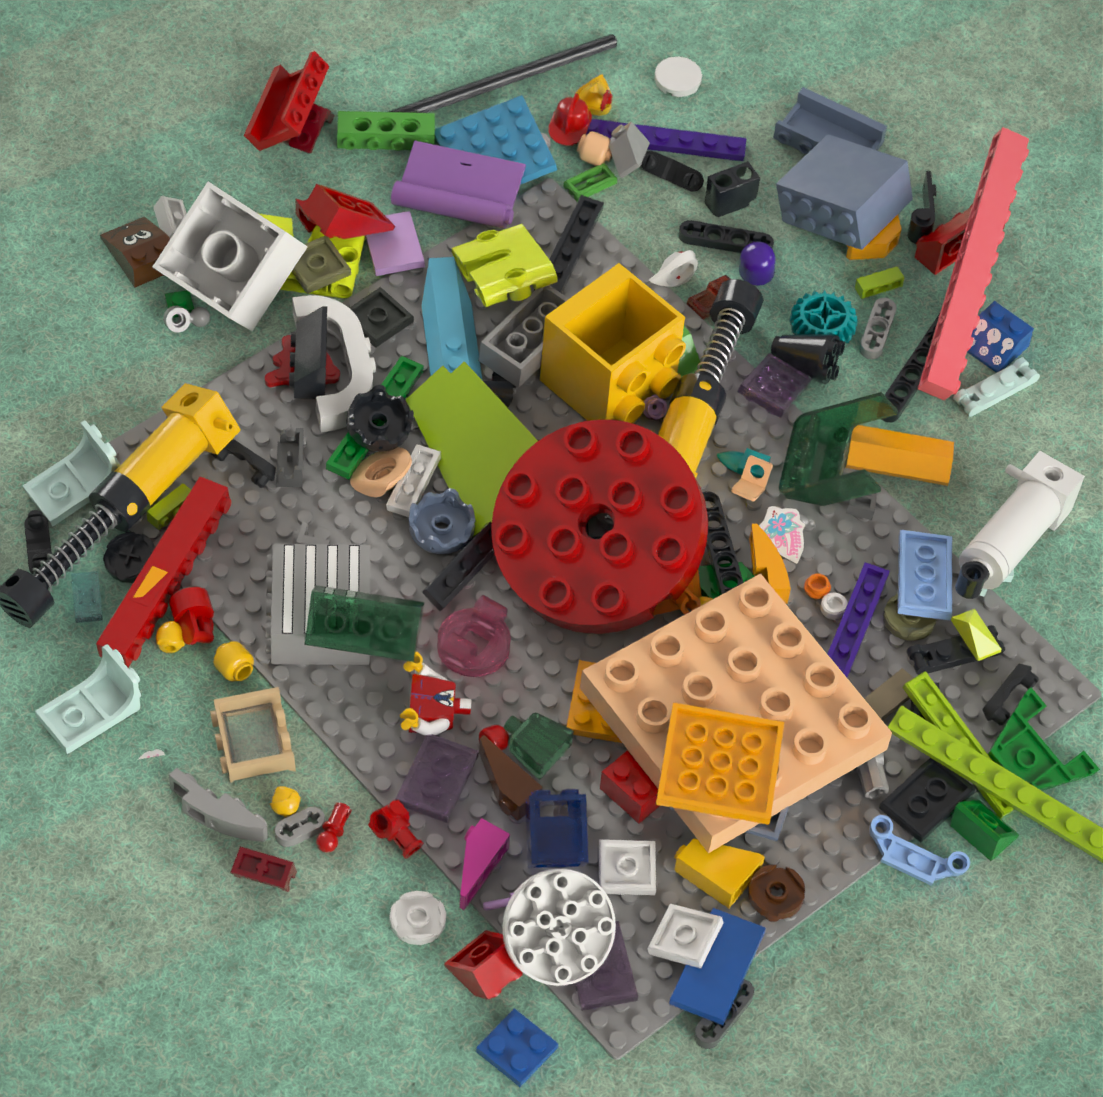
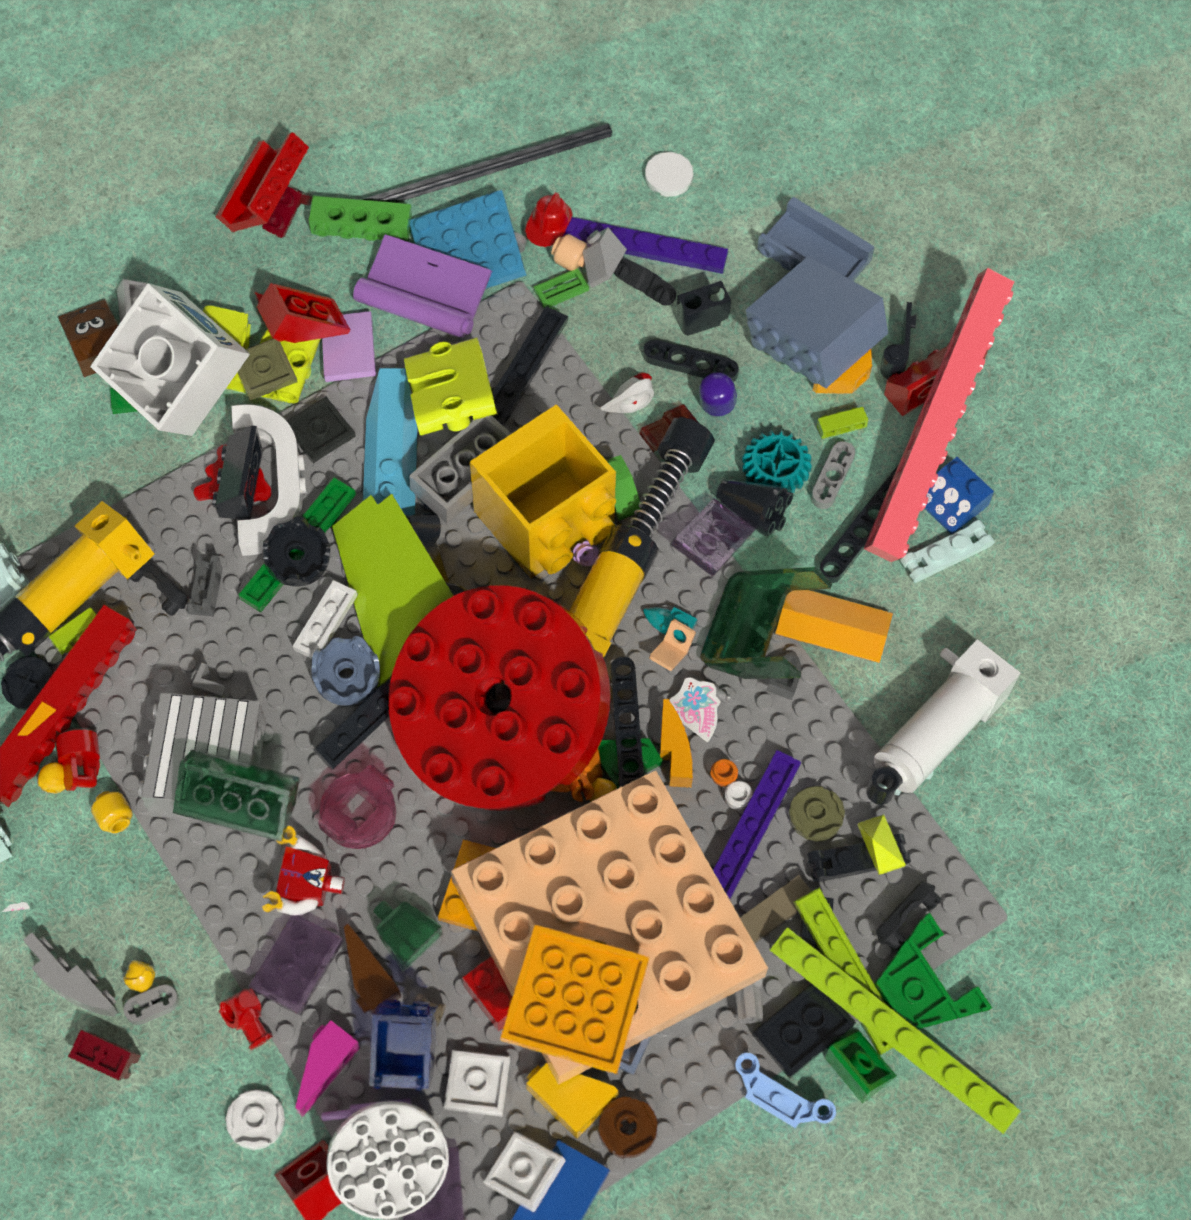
camera: 10 degrees right, 10 degrees up
light grey plate [163,306,210,332] -> none
window [210,687,296,783] -> none
red pin [316,802,352,853] -> none
light nougat hat [350,447,412,497] -> none
red piece [479,724,509,751] -> none
yellow piece [576,74,612,116] -> none
light blue tile [898,530,952,621] -> none

